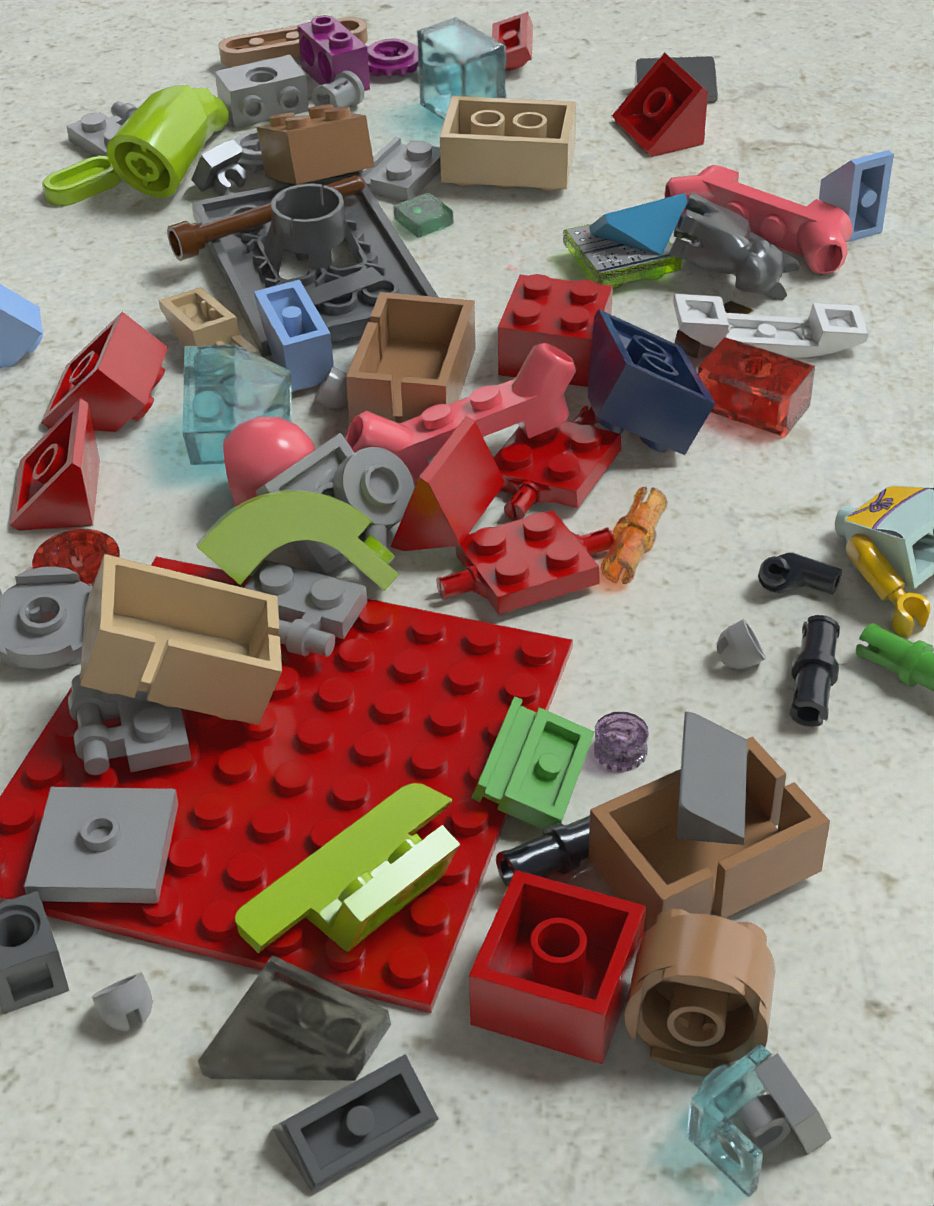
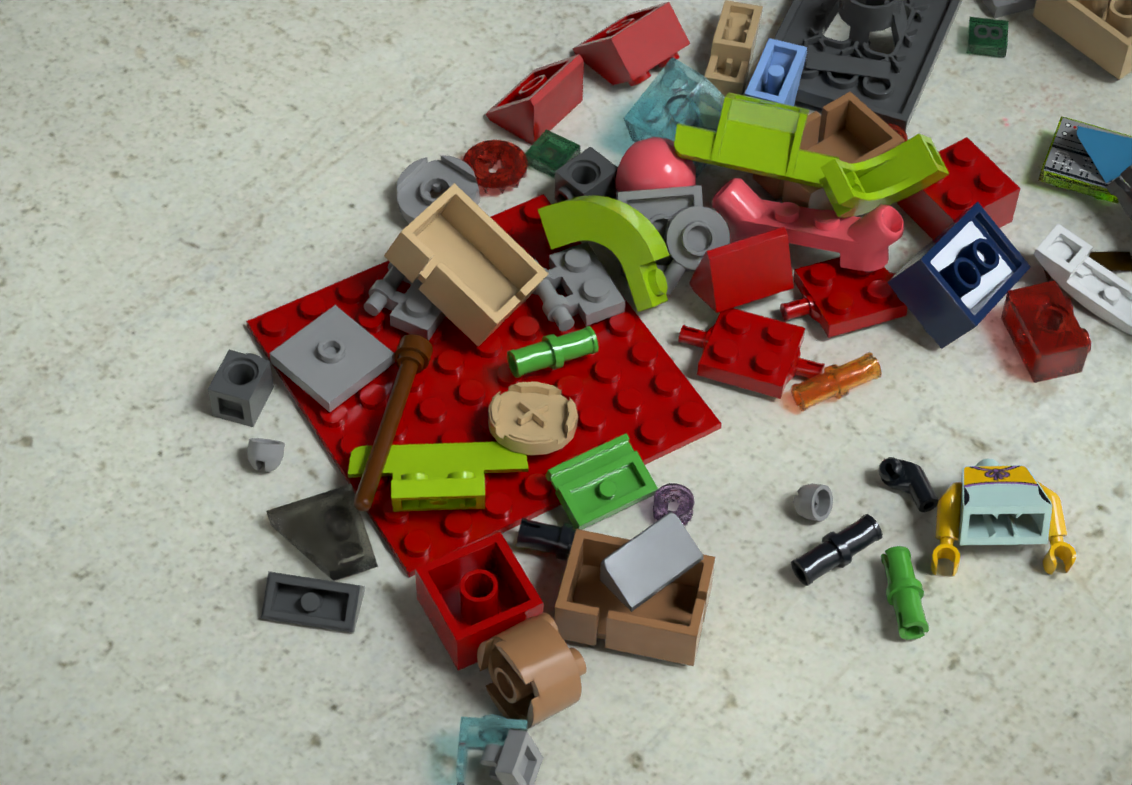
camera: 40 degrees right, 10 degrees up
none -> reddish brown piece [353,334,433,512]
none -> tan tile [488,382,578,455]
none -> bright green pin [507,326,599,378]
none -> clear green tile [524,129,581,178]
none -> dark grey brick [554,146,618,203]
none -> lime plate [674,92,840,188]
none -> lime arch [819,133,949,218]

